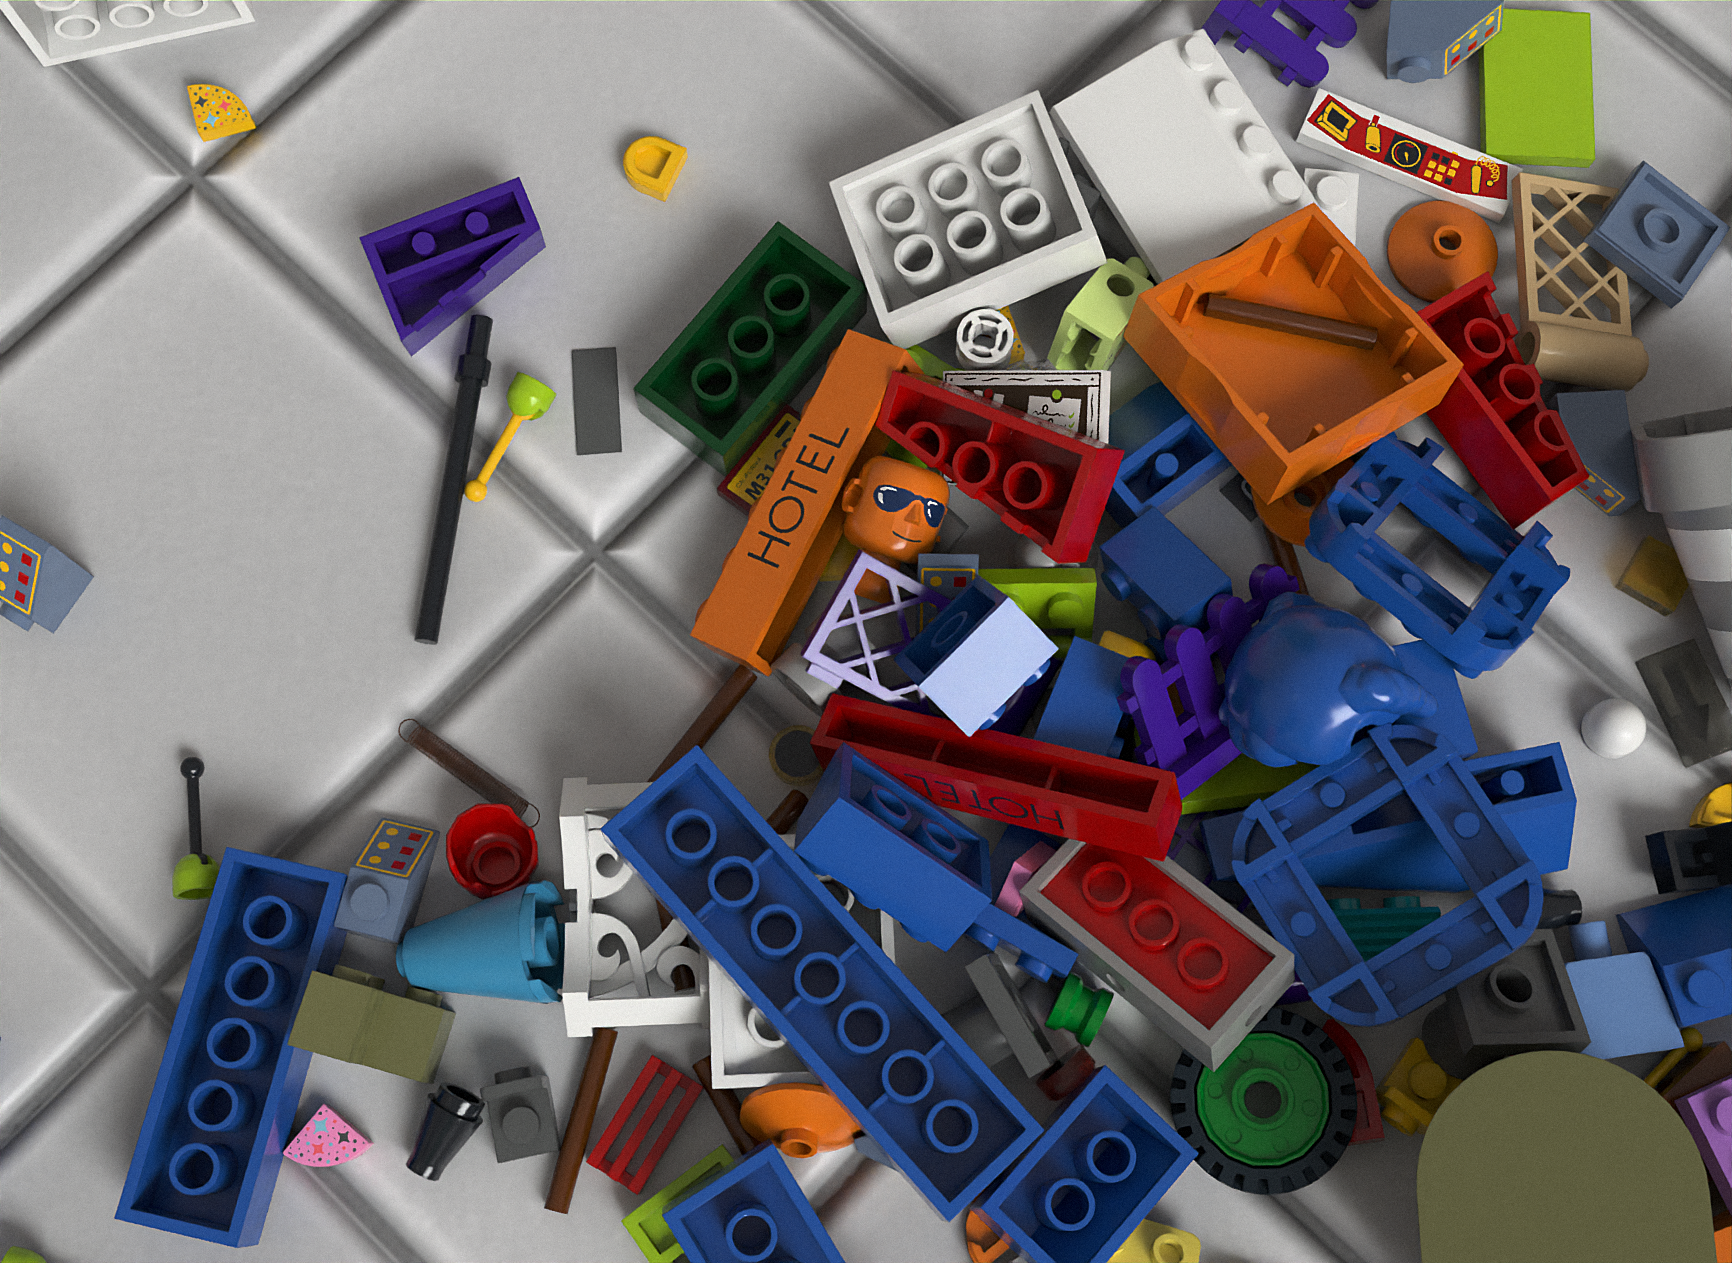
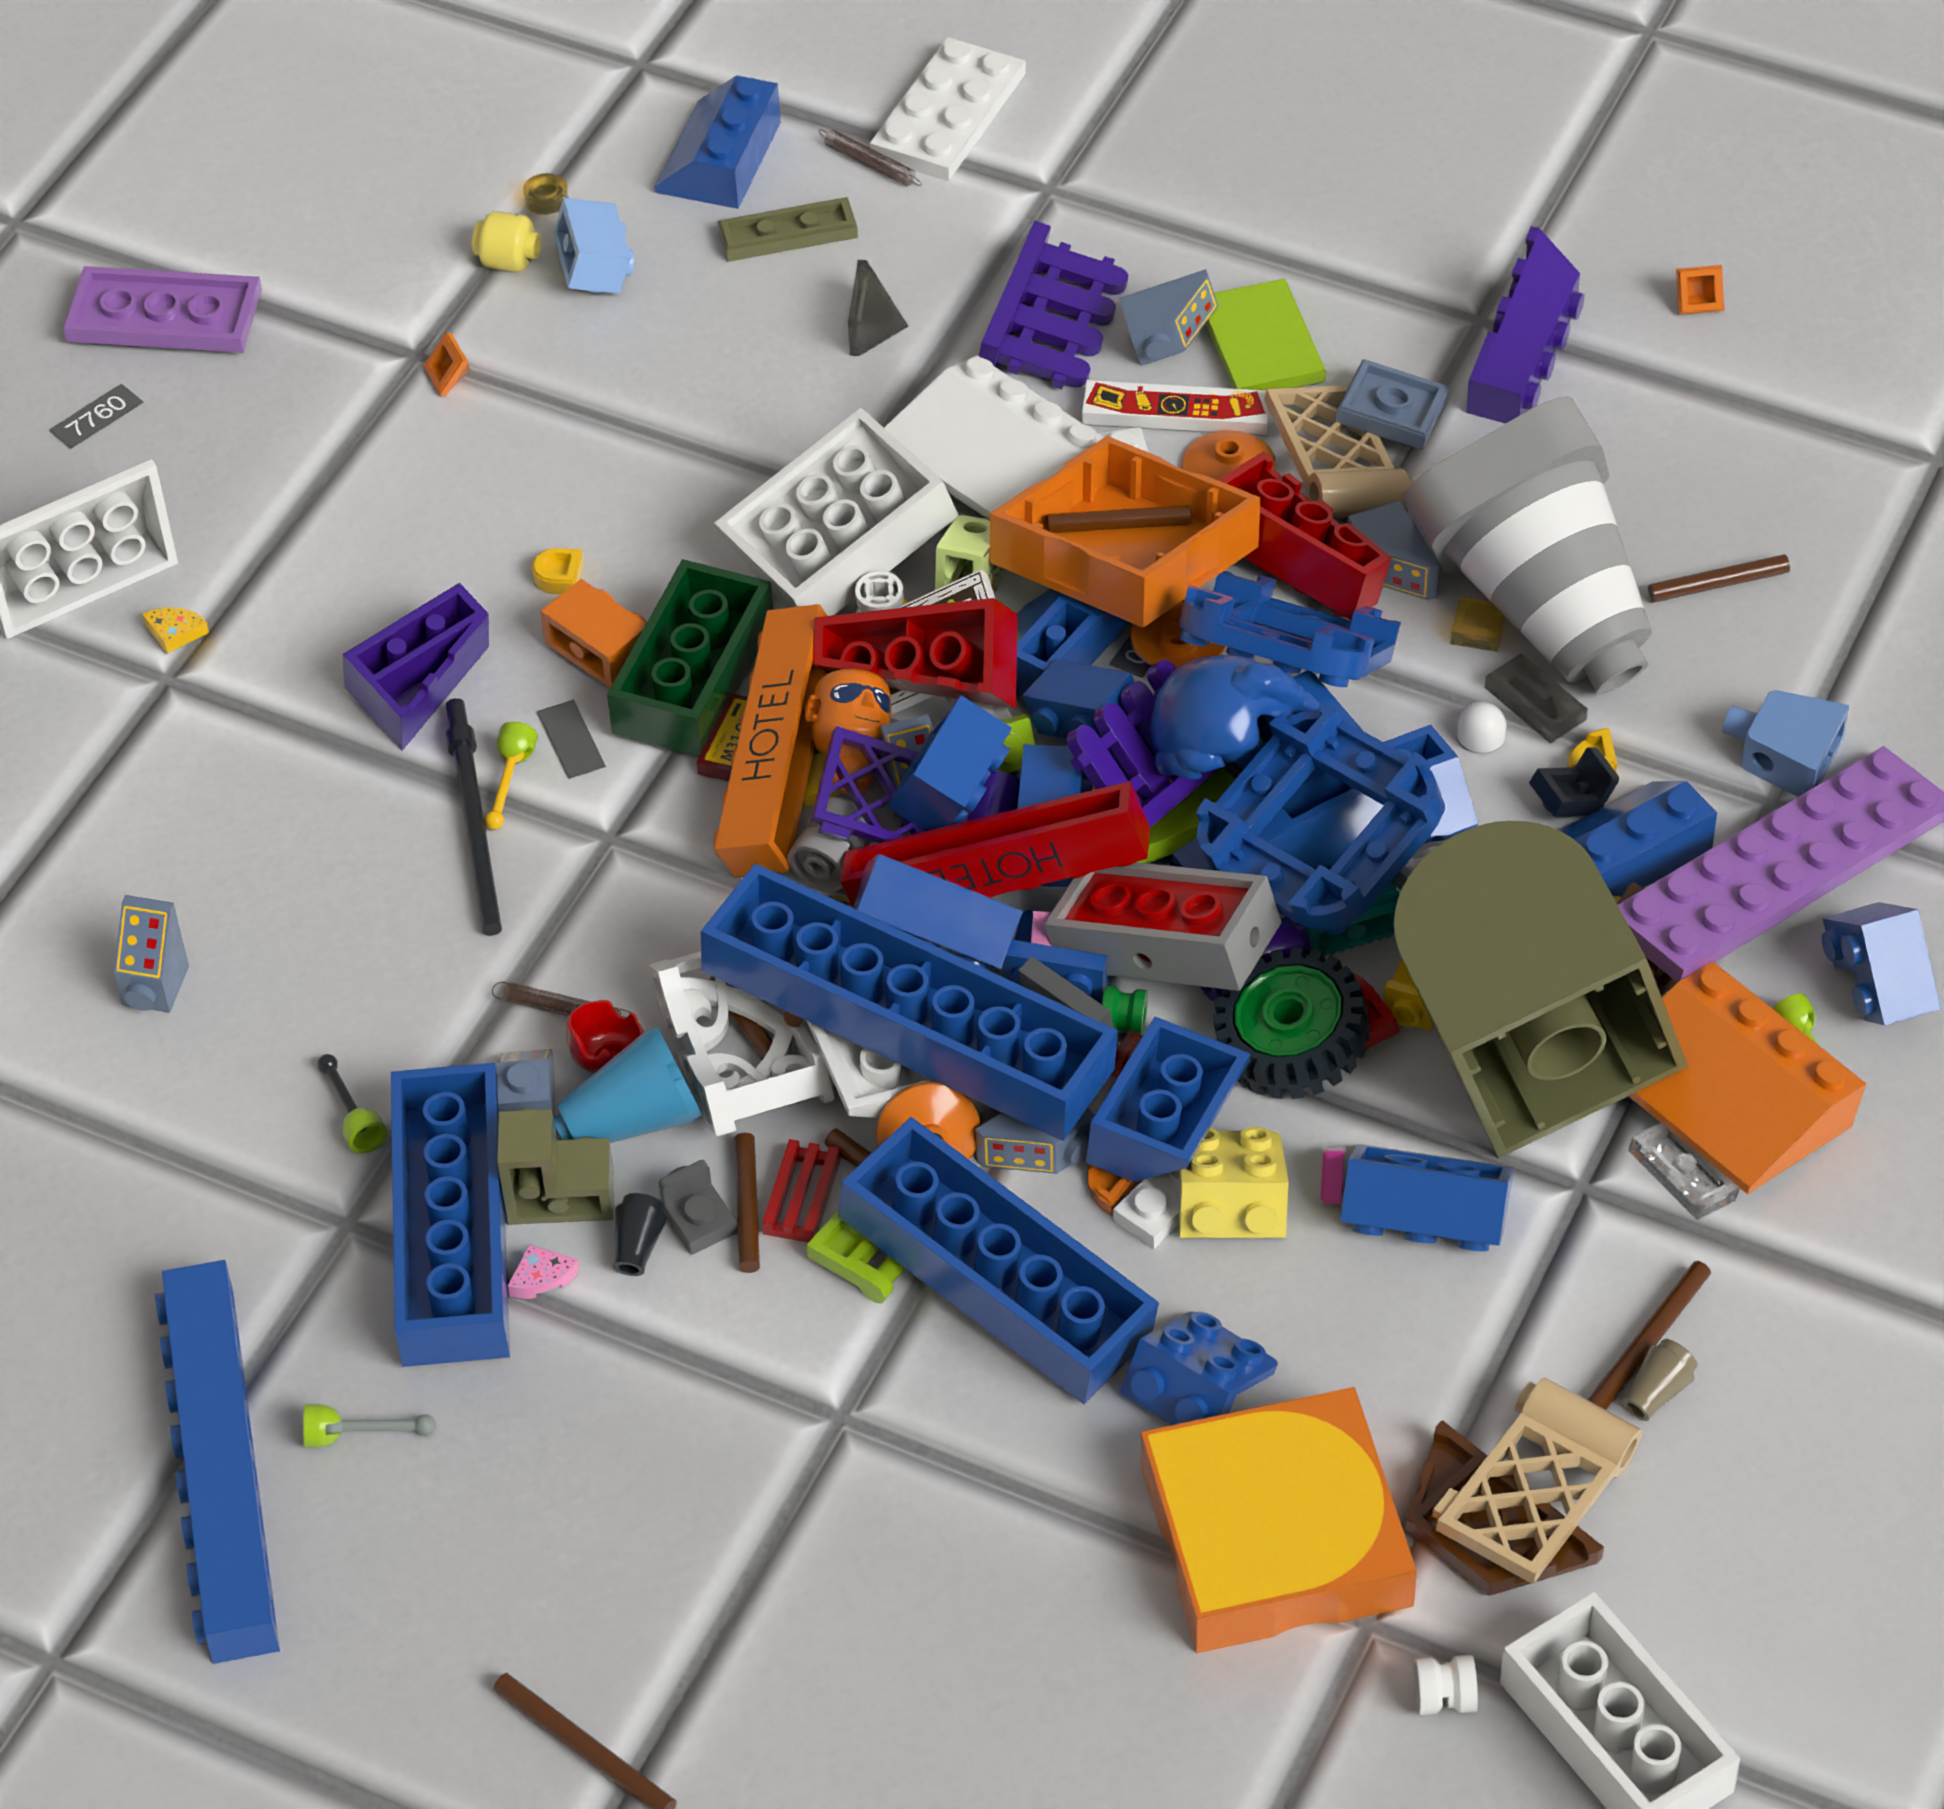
camera: 15 degrees left, 25 degrees down
none -> orange brick [540,579,647,688]

